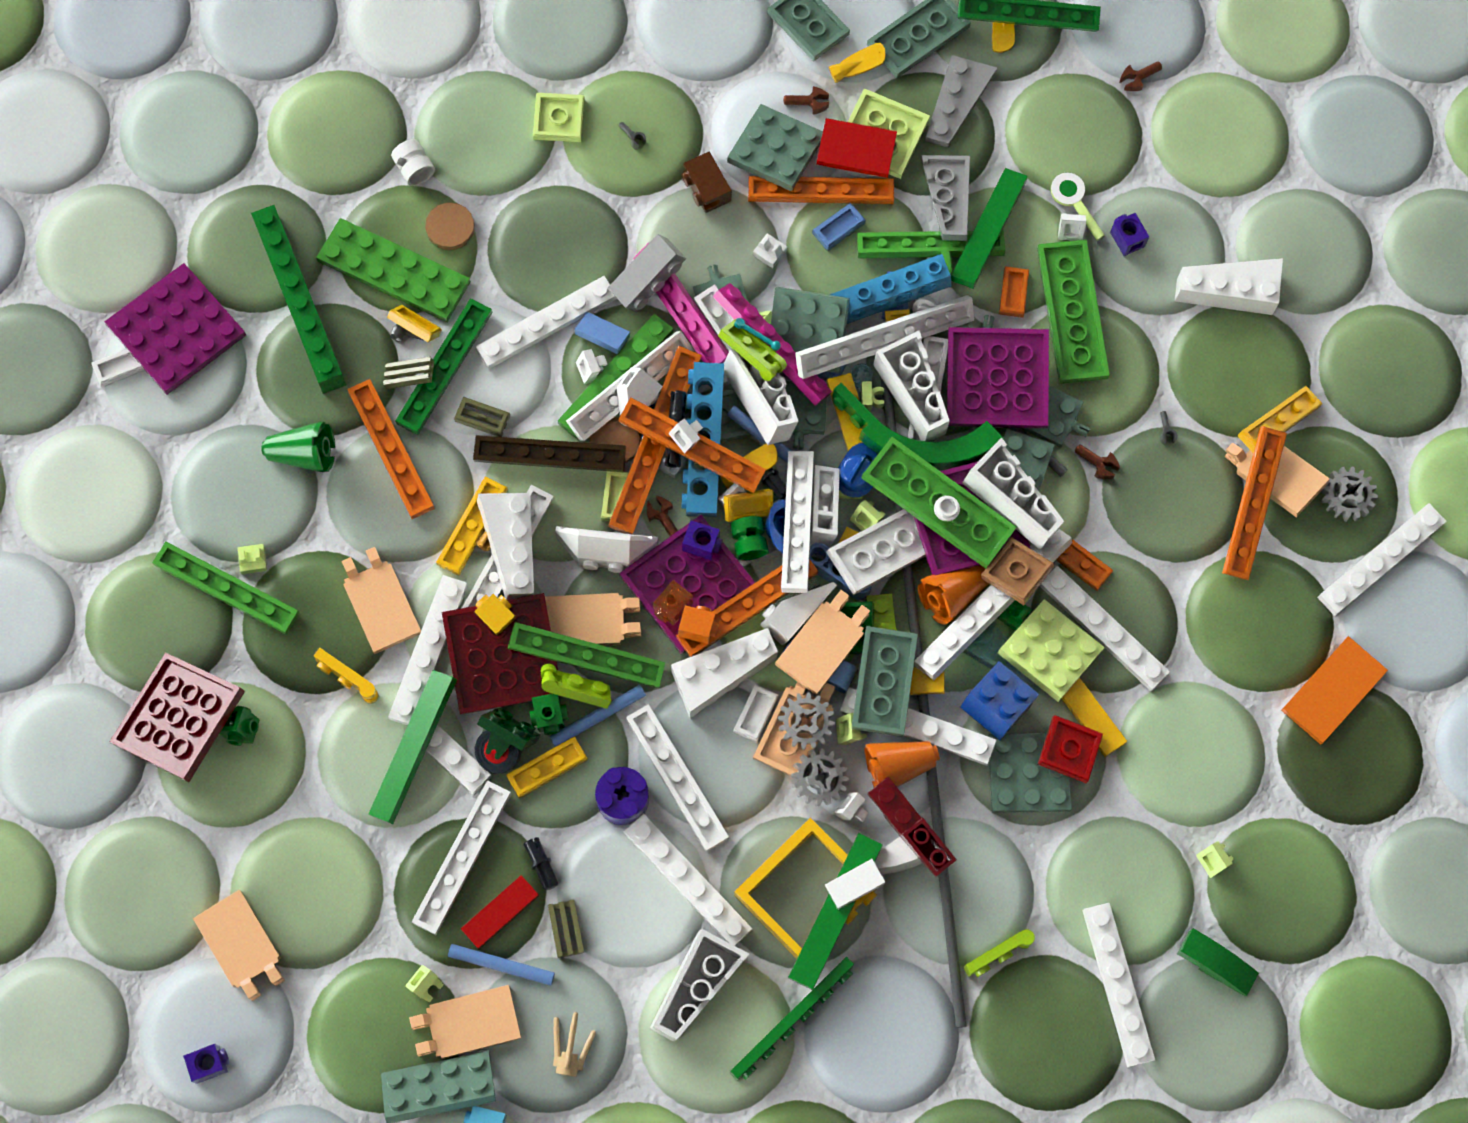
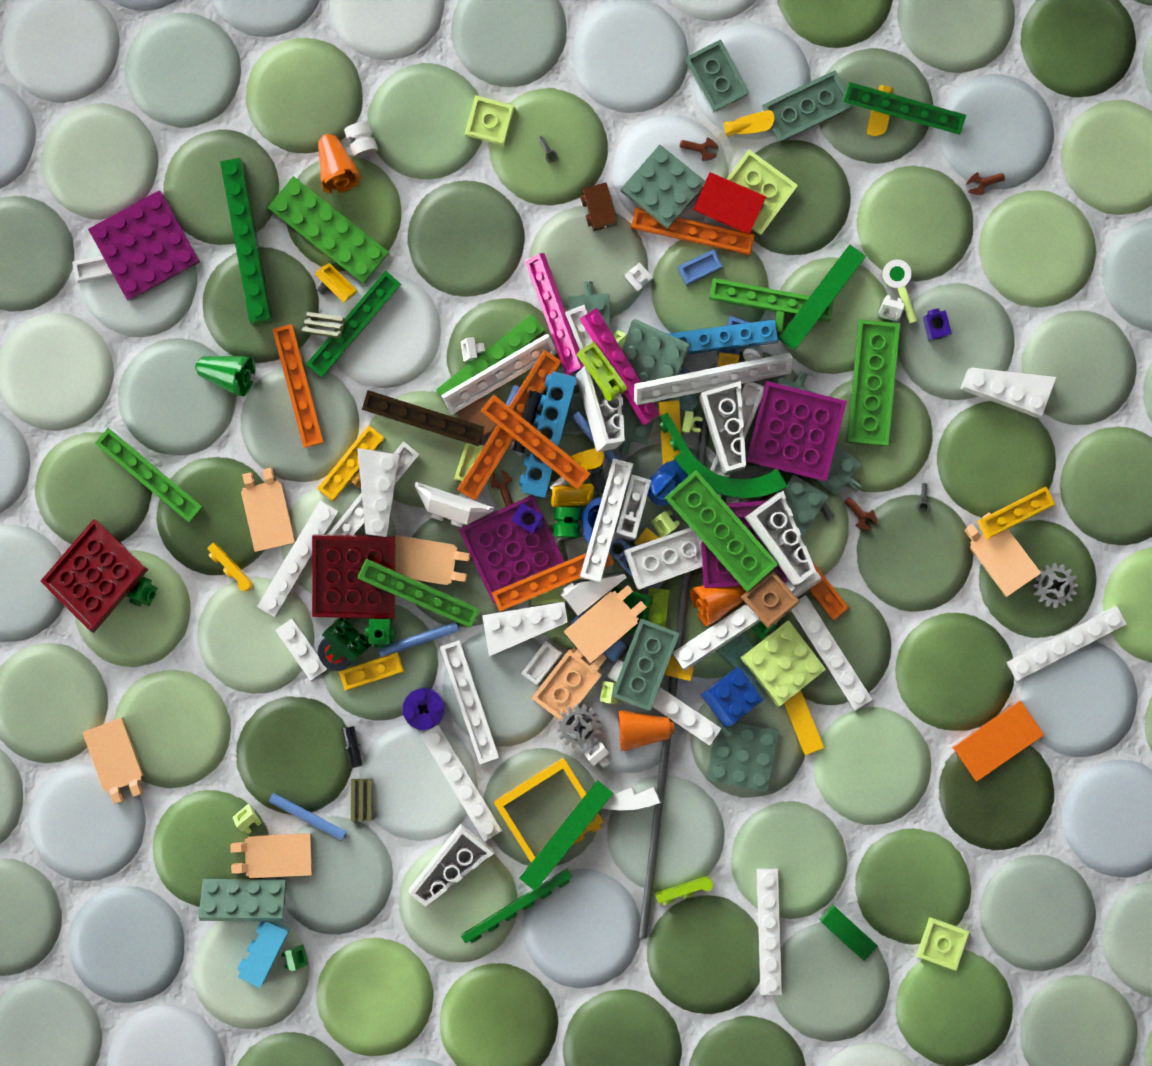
camera: 15 degrees right, 15 degrees up
dark purple brick [183,1044,230,1084] -> none
yellowish green tile [238,544,267,574] -> none
tile [369,670,457,824] -> none
white plate [412,780,511,935] -> none
medium nougat tile [425,202,475,250] -> none
olive tile [454,397,511,437] -> none
red tile [461,875,539,950] -> none
yellow brick [474,594,516,636] -> none
white plate [476,276,617,369] -> none
lime plate [541,664,611,709] -> none
tan plant [553,1012,596,1077] -> none
medium blue tile [575,312,630,354] -> none
light grey brick [608,234,686,312] -> none
white slope [617,368,663,426] -> none
clear orange brick [653,580,693,625] -> none
white tile [669,418,703,454] -> none
orange brick [678,605,719,644] -> none
teal hinge [734,318,781,351] -> none
light grey gear [778,692,835,750] -> none
white tile [825,859,885,910] -> none
dark red slope [867,776,957,877] -> none
light grey wing [921,155,970,241] -> none
light grey wing [925,55,997,148] -> none
white plate [934,496,960,521] -> none
orange tile [999,266,1029,318] -> none
red tile [1037,715,1103,783] -> none
yellowish green tile [1196,841,1233,878] -> none
orange tile [1222,426,1287,580] -> none
none -> orange cone [318,134,362,194]
none -> yellowish green tile [916,917,970,971]

